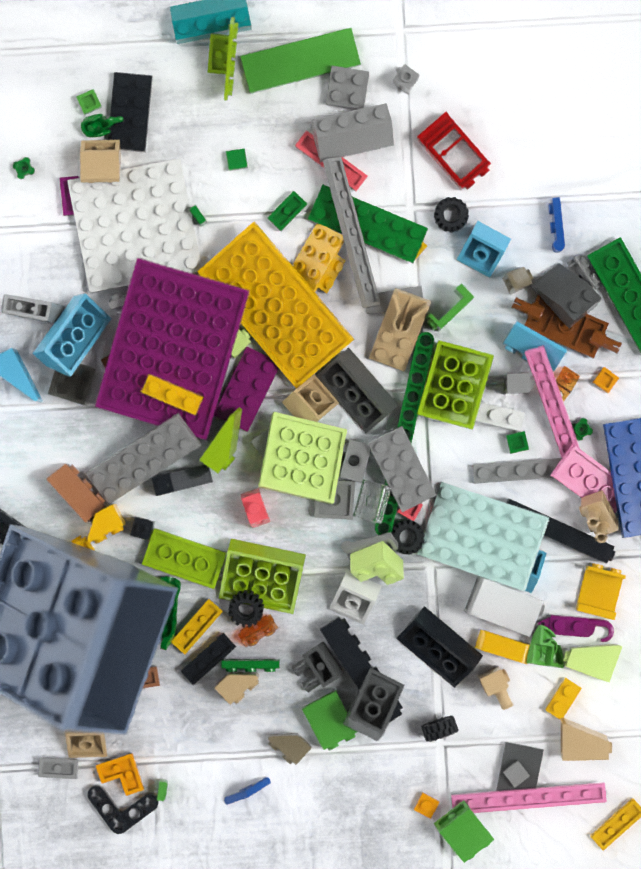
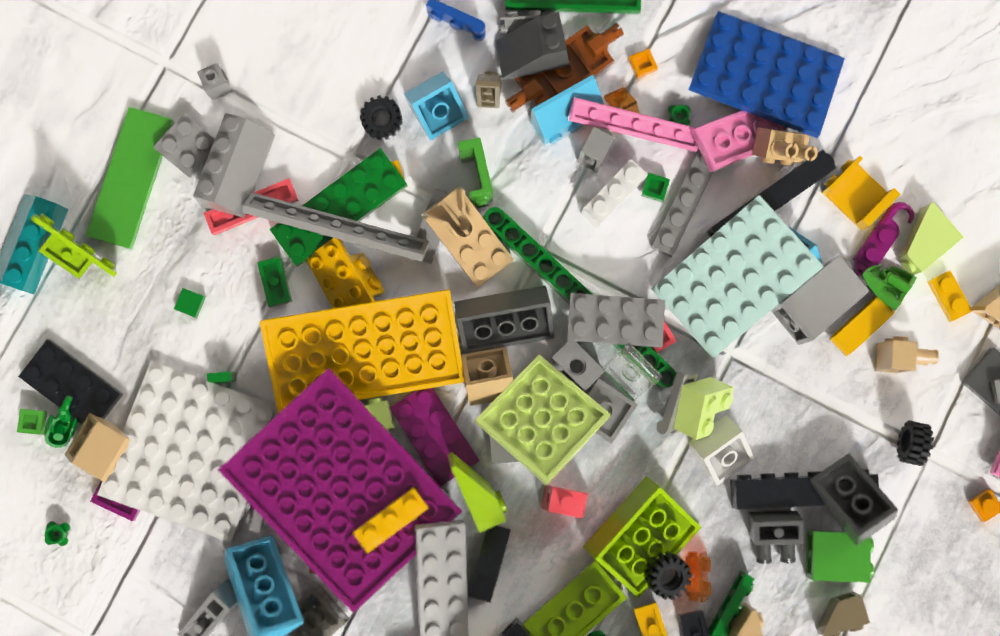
camera: 60 degrees left, 5 degrees down
black tyre [391,520,425,555] -> none
black slope [396,606,483,688] -> none
red door [416,111,491,191] -> none
lime slope [417,340,494,430] -> none

